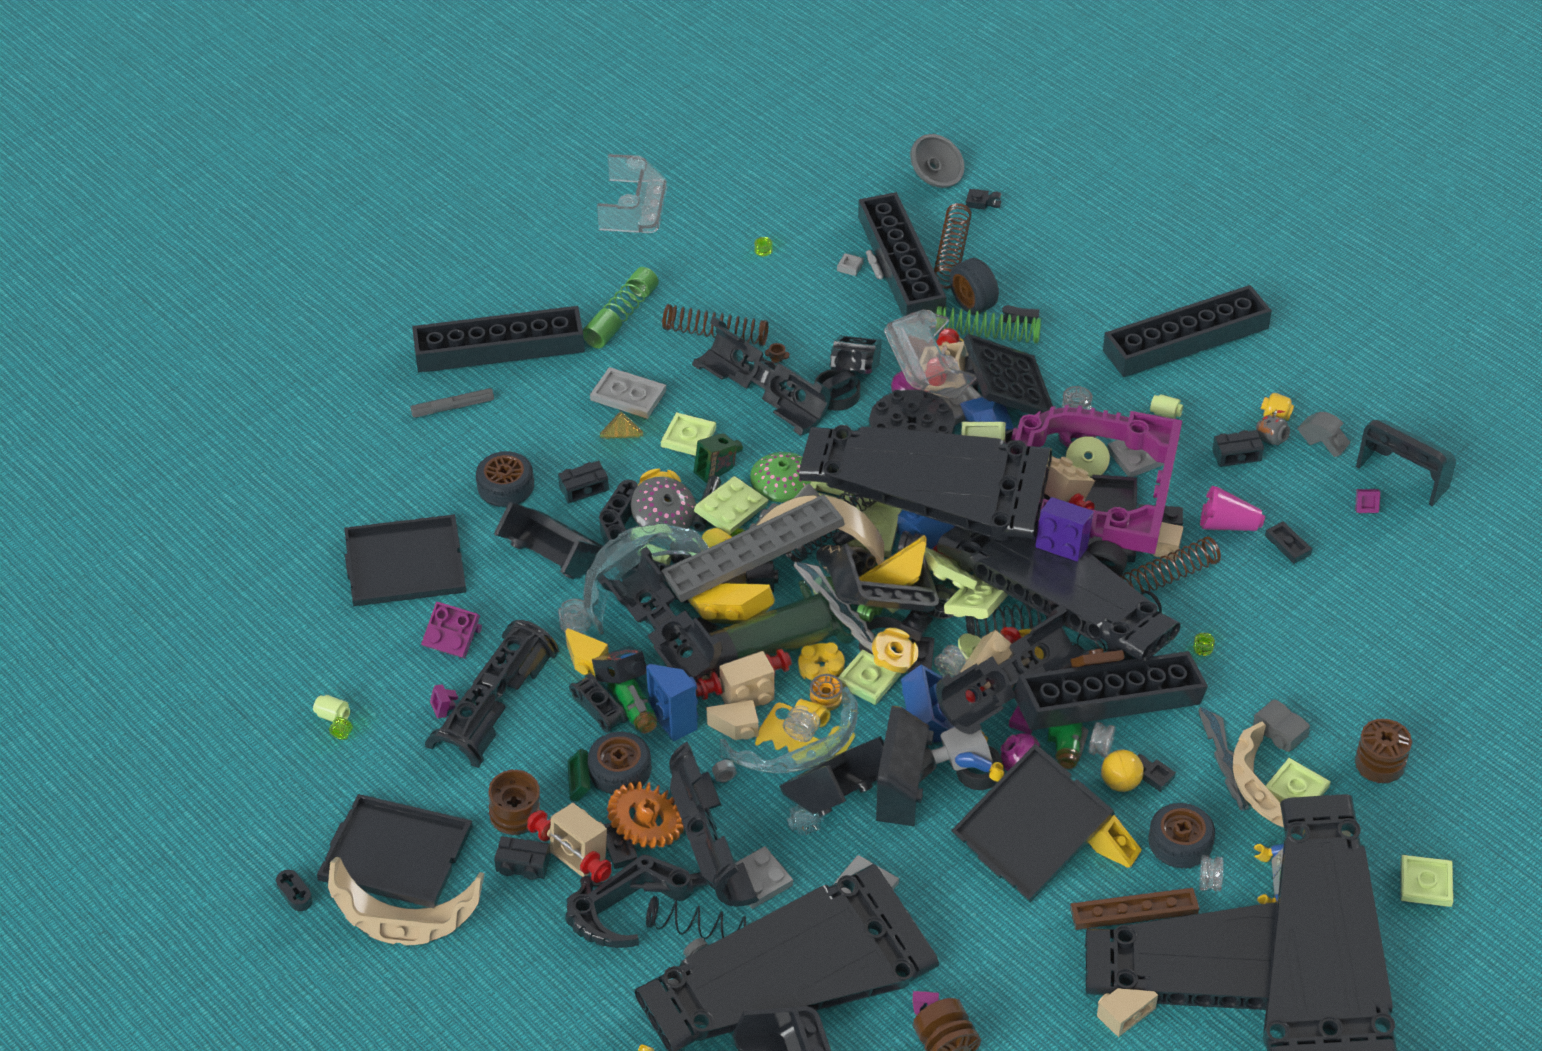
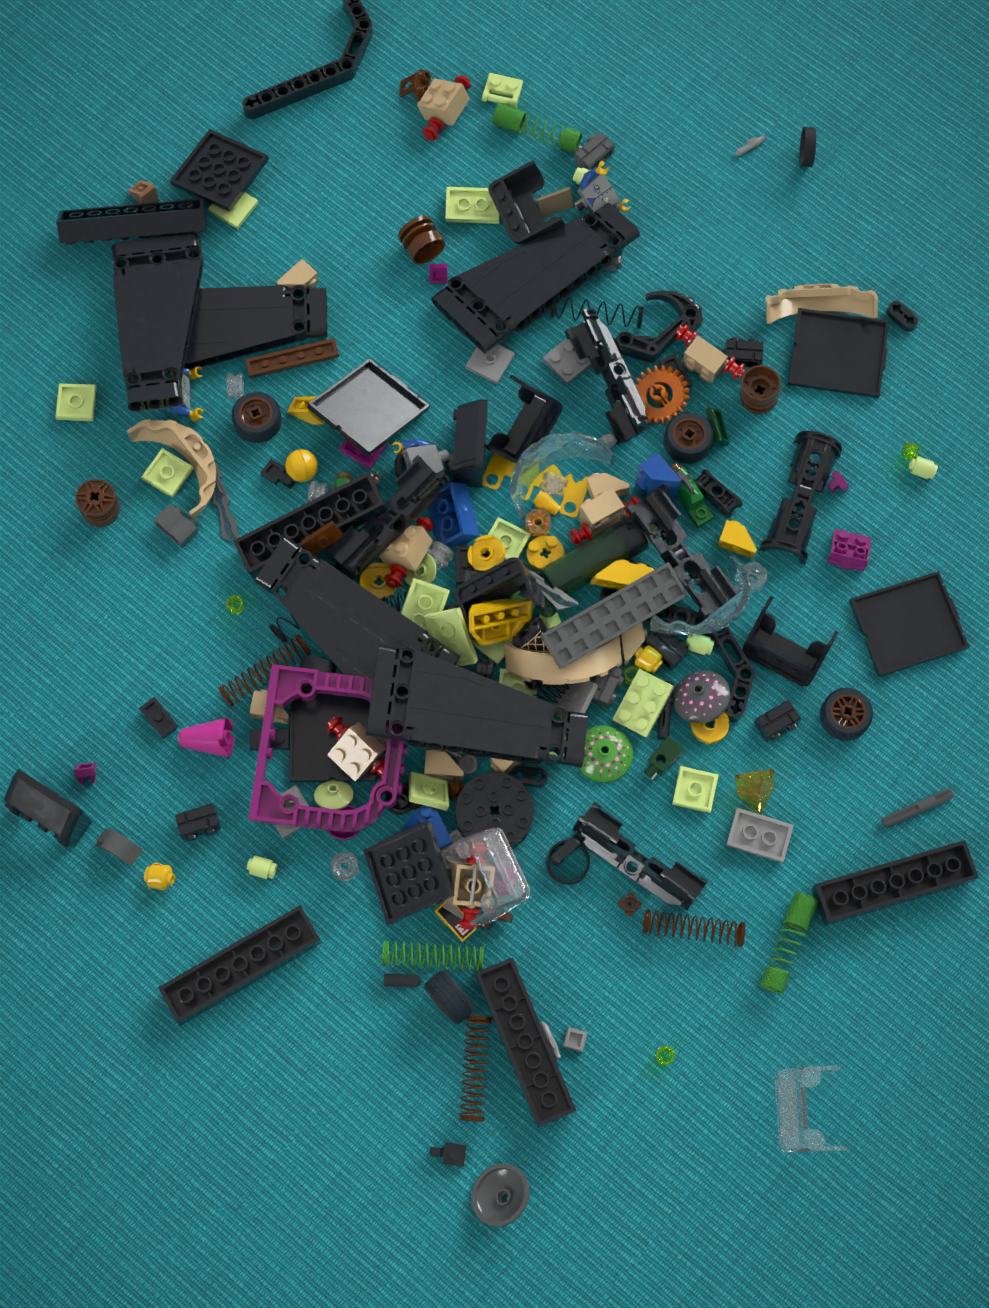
camera: 170 degrees right, 25 degrees up
black torso [592,646,647,683] -> none
dark grey tile [683,938,709,957] -> none
black brick [830,335,882,374] -> none
magenta piece [1000,733,1040,771] -> none
dark purple brick [1036,497,1094,562] -> none
dark grey head [1256,415,1290,445] -> none

